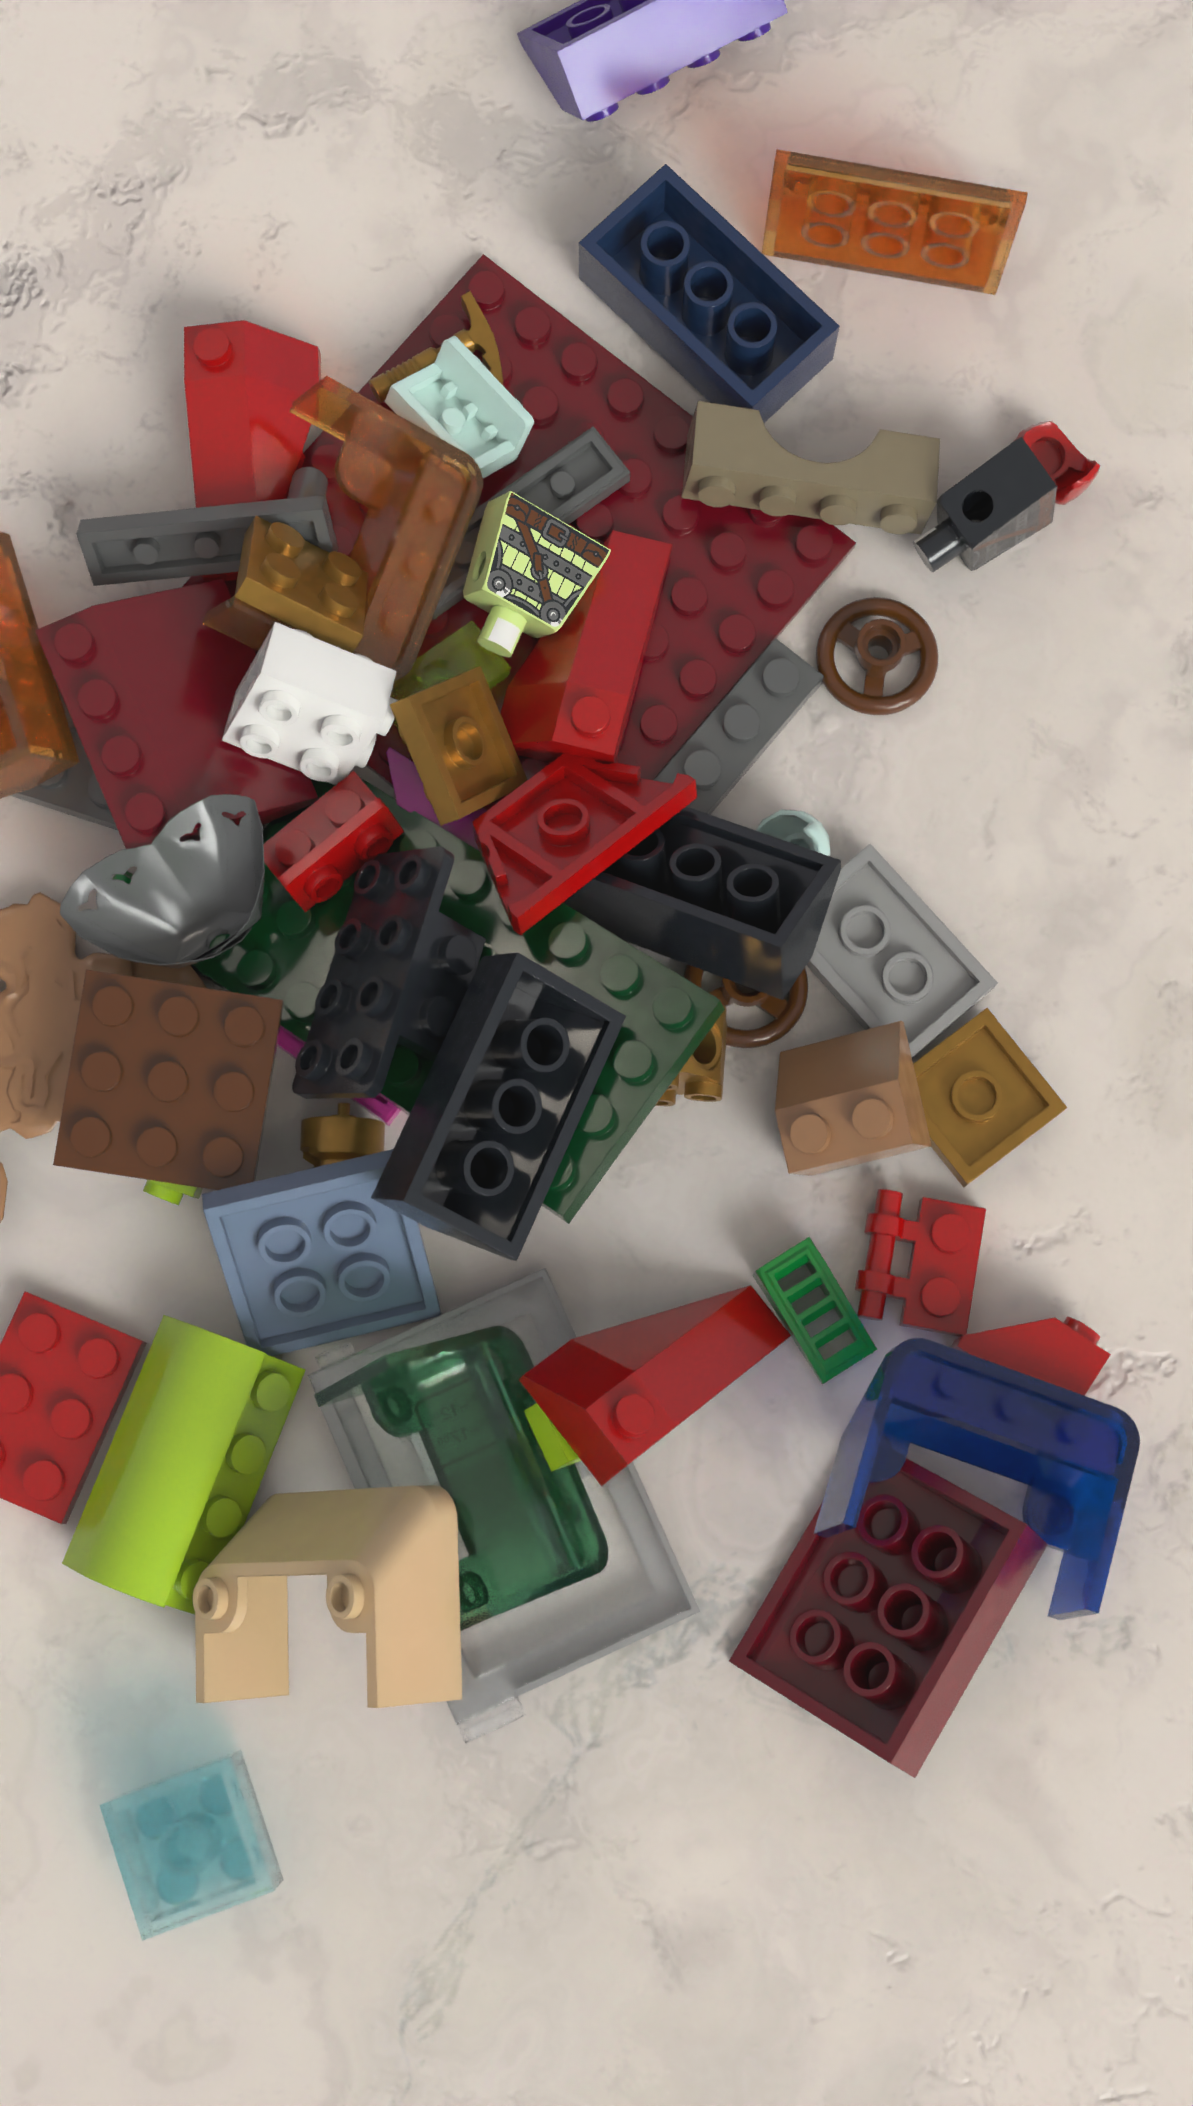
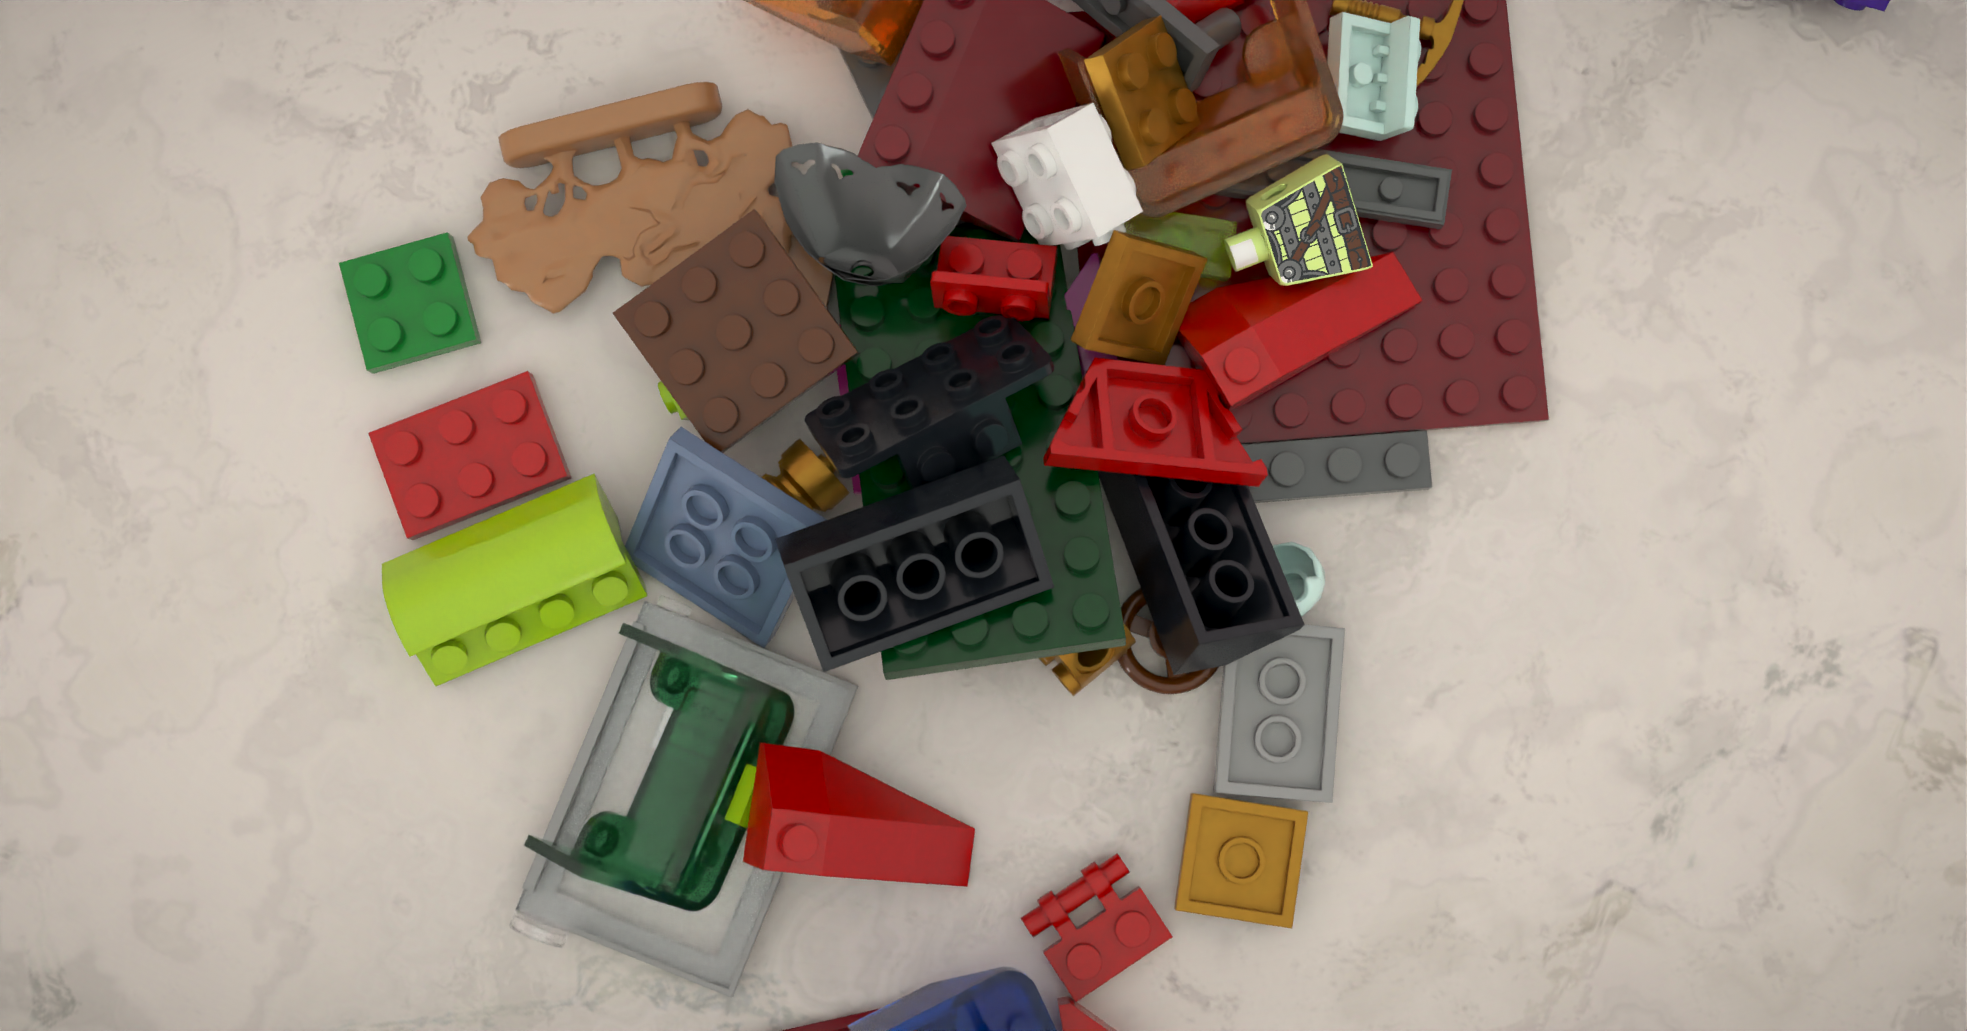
camera: 55 degrees right, 5 degrees up
clear light blue brick [99,1750,284,1941] -> none
tan windscreen [193,1485,462,1708] -> none
dark blue brick [579,164,840,423] -> none
dark tan arch [682,401,940,535] -> none
green slope [752,1237,877,1384] -> none
clear orange slope [762,149,1028,295] -> none
medium nougat slope [775,1021,932,1176] -> none
reddish brown piece [816,597,939,715] -> none
black torso [913,437,1057,572] -> none
red hair [1013,421,1100,505] -> none

